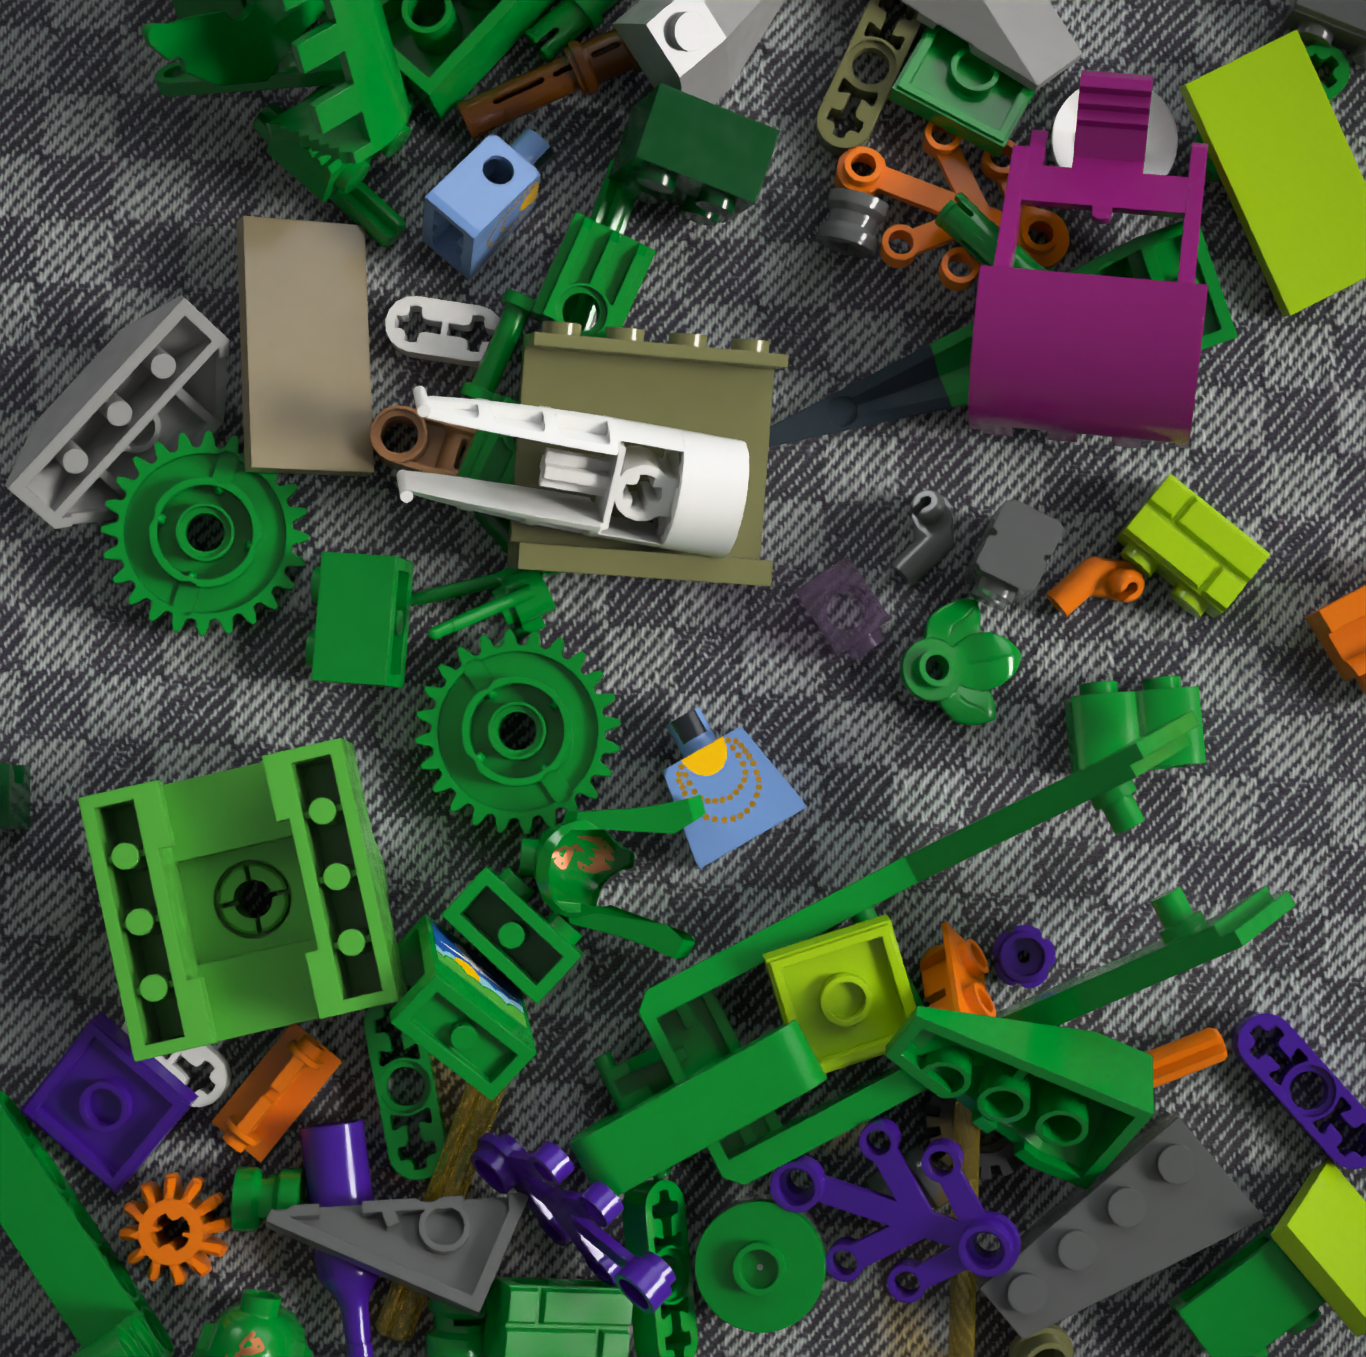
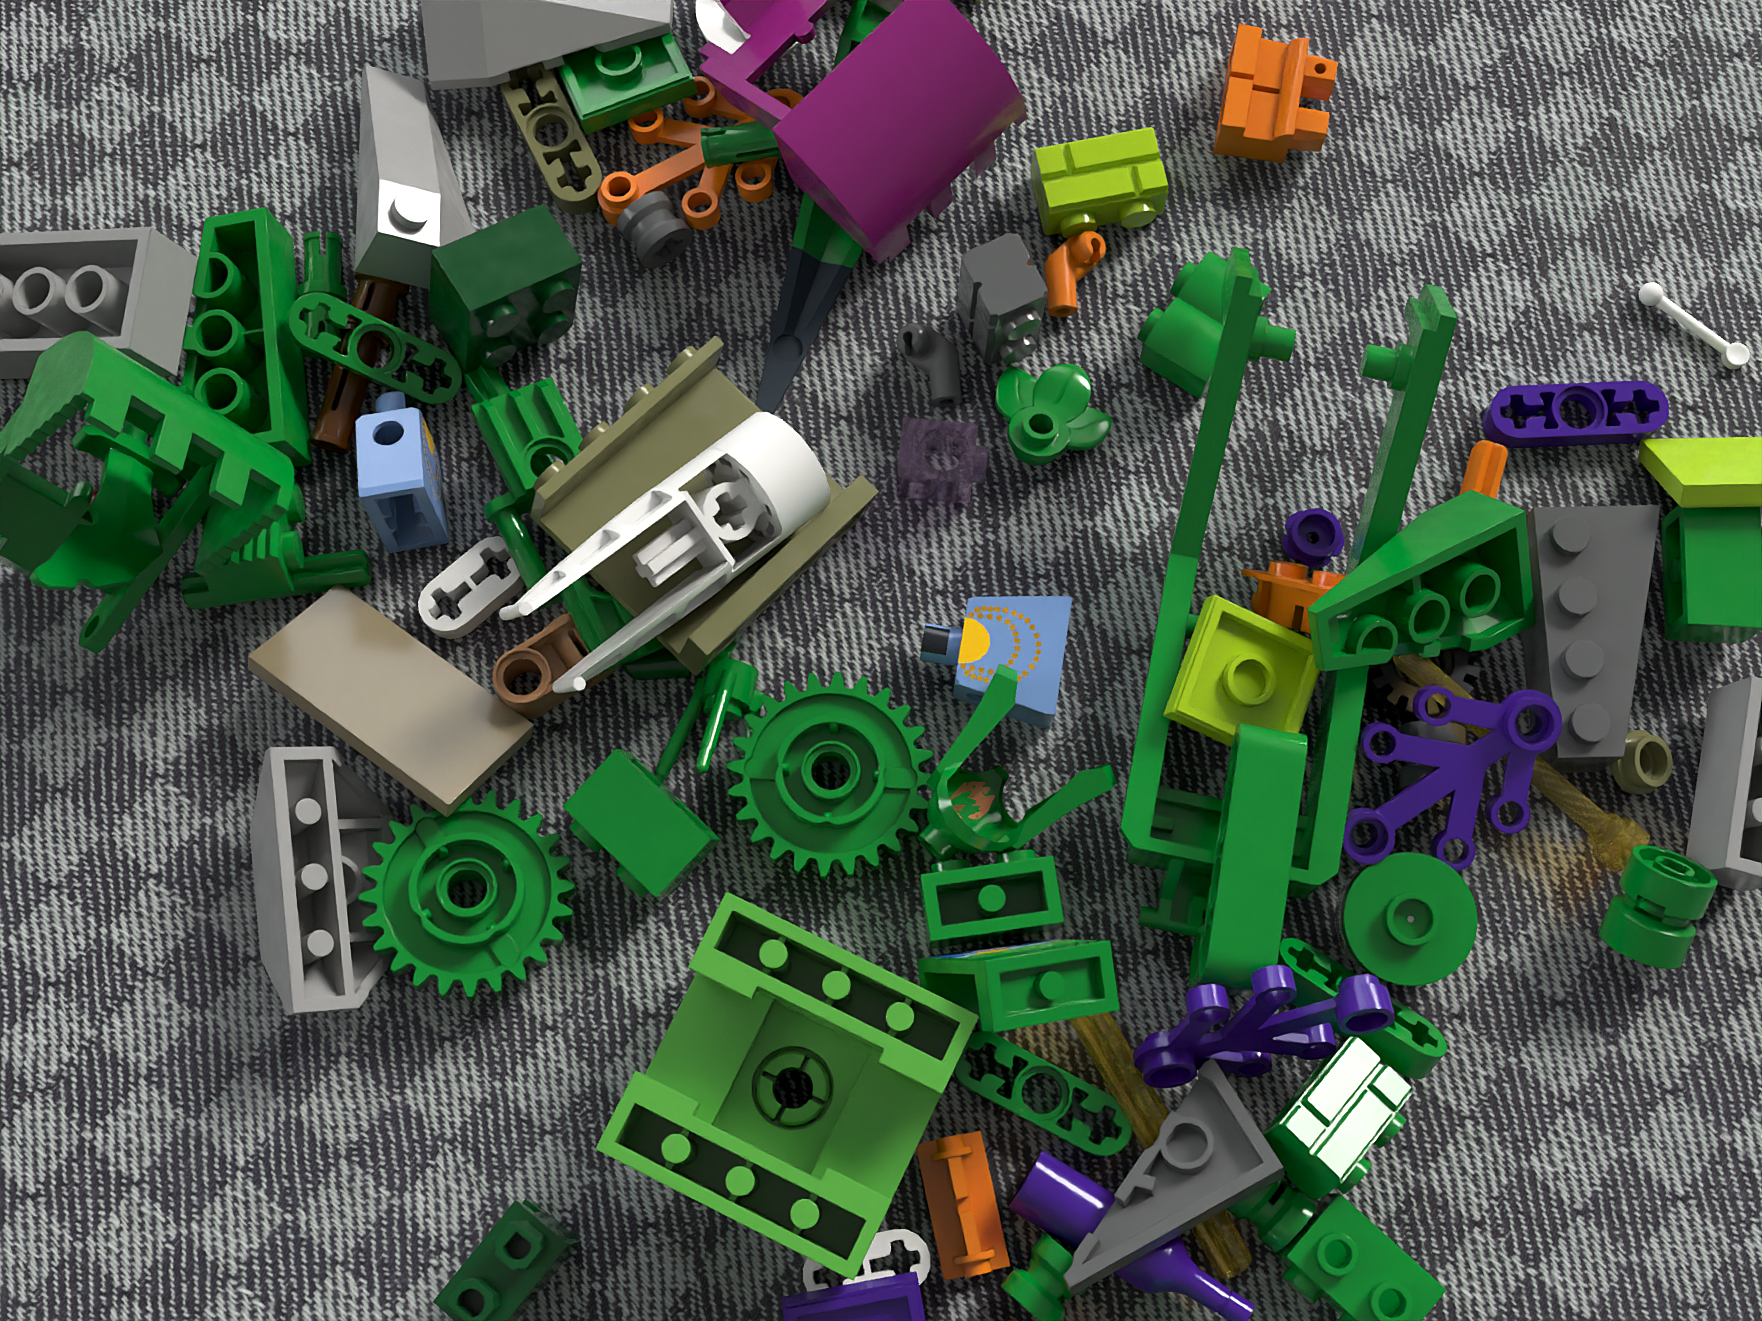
camera: 50 degrees left, 10 degrees down
none -> green beam [284,292,462,405]

